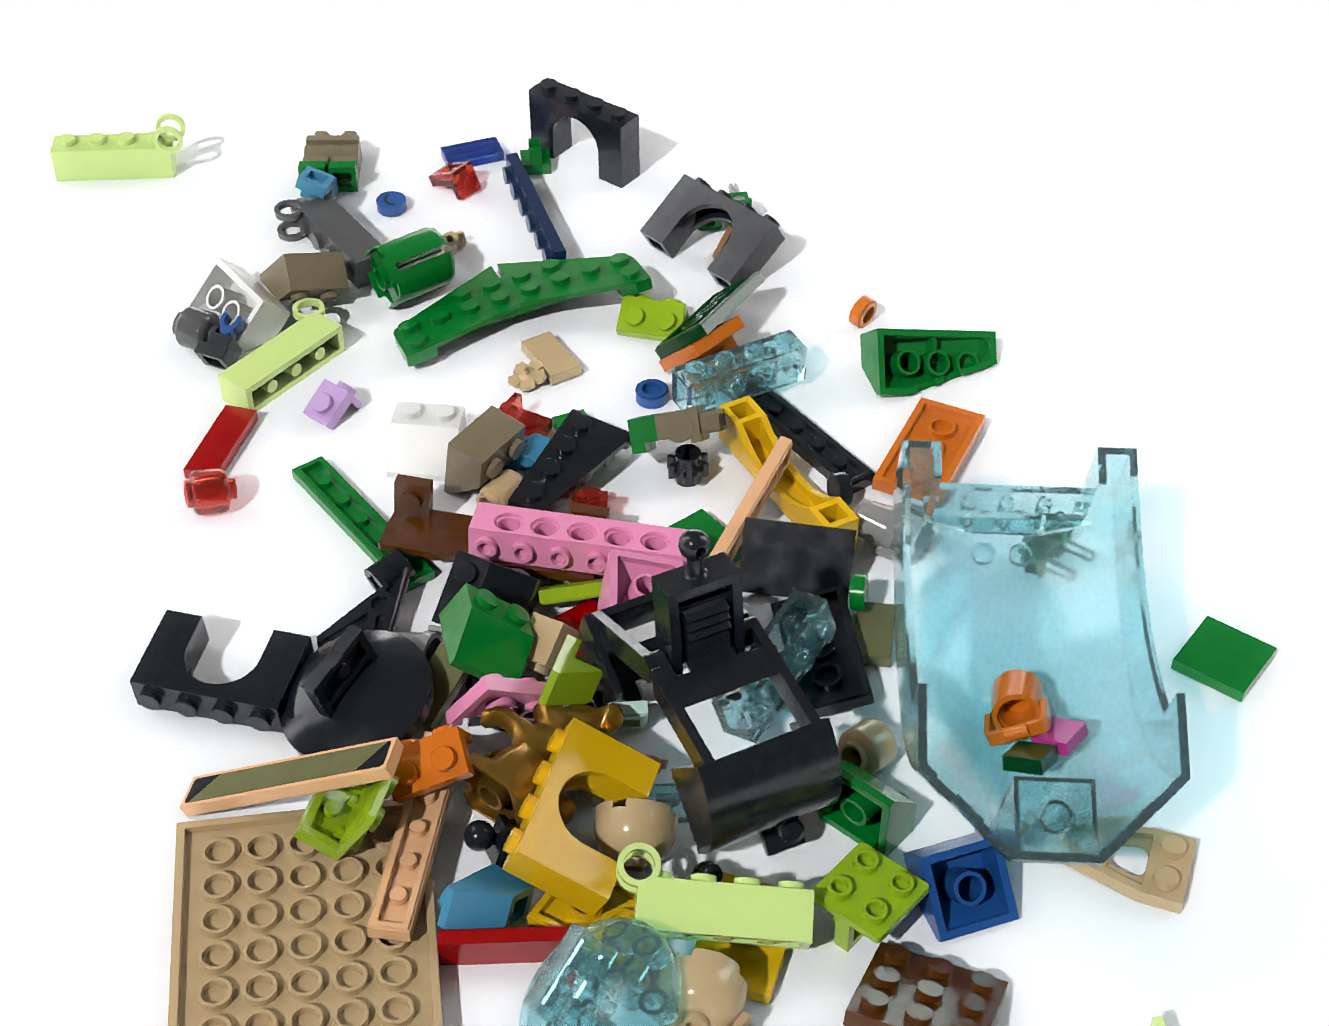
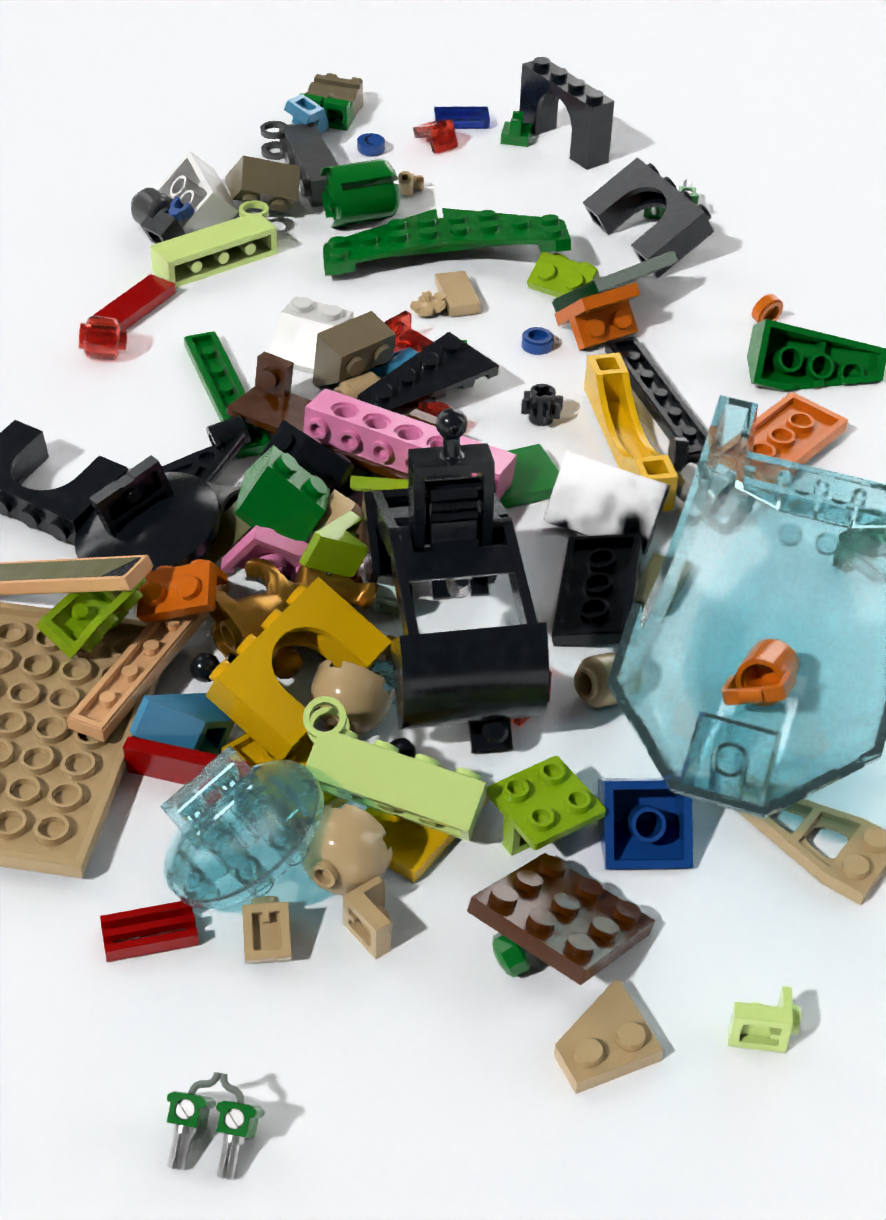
camera: 15 degrees right, 0 degrees up
yellowish green hinge [50,113,186,182] -> none
lavender bracket [303,379,362,430] -> none
dark blue plate [502,152,566,261] -> none
dark tan hips [627,404,727,455] -> none
clear light blue brick [672,329,807,411] -> none
light nougat tile [709,436,793,560] -> none
clear light blue brick [711,589,836,743] -> none
green slope [818,761,917,857] -> none
green tile [849,573,869,612] -> none
dark green tile [1002,740,1058,776] -> none
dark pink tile [1031,716,1088,756] -> none

